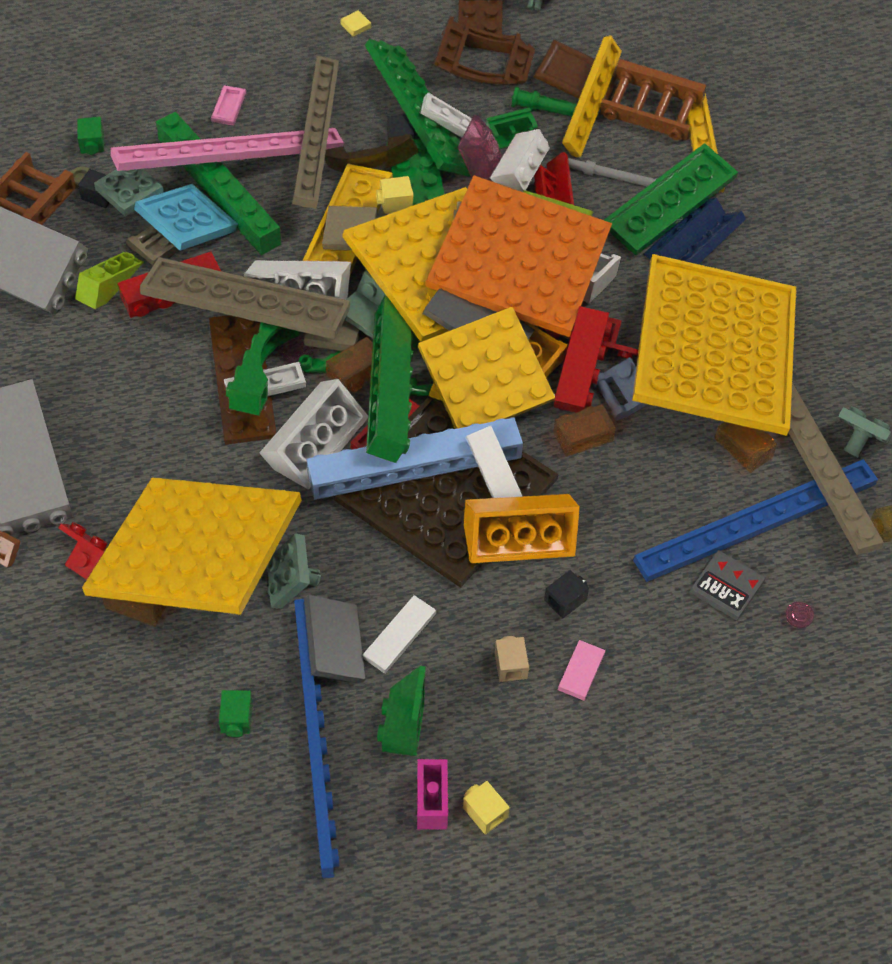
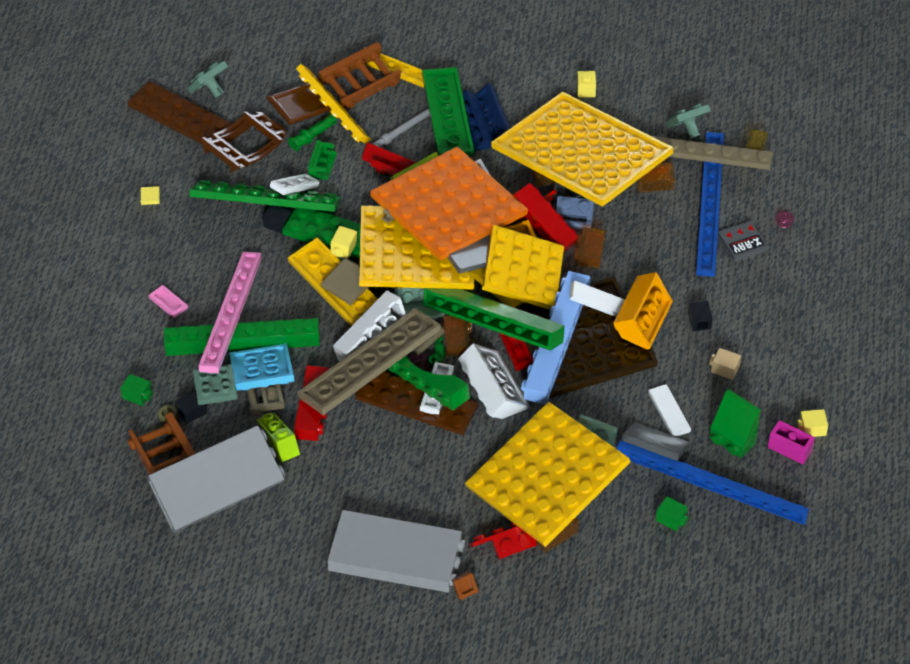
camera: 55 degrees left, 5 degrees down
dark tan plate [292,56,339,209] -> none
dark brown slope [324,134,418,173] -> none
clear pink slope [458,115,503,181] -> none
white brick [490,129,550,192] -> none
bright pink tile [558,640,605,701] -> none
none -> light yellow brick [577,71,596,98]

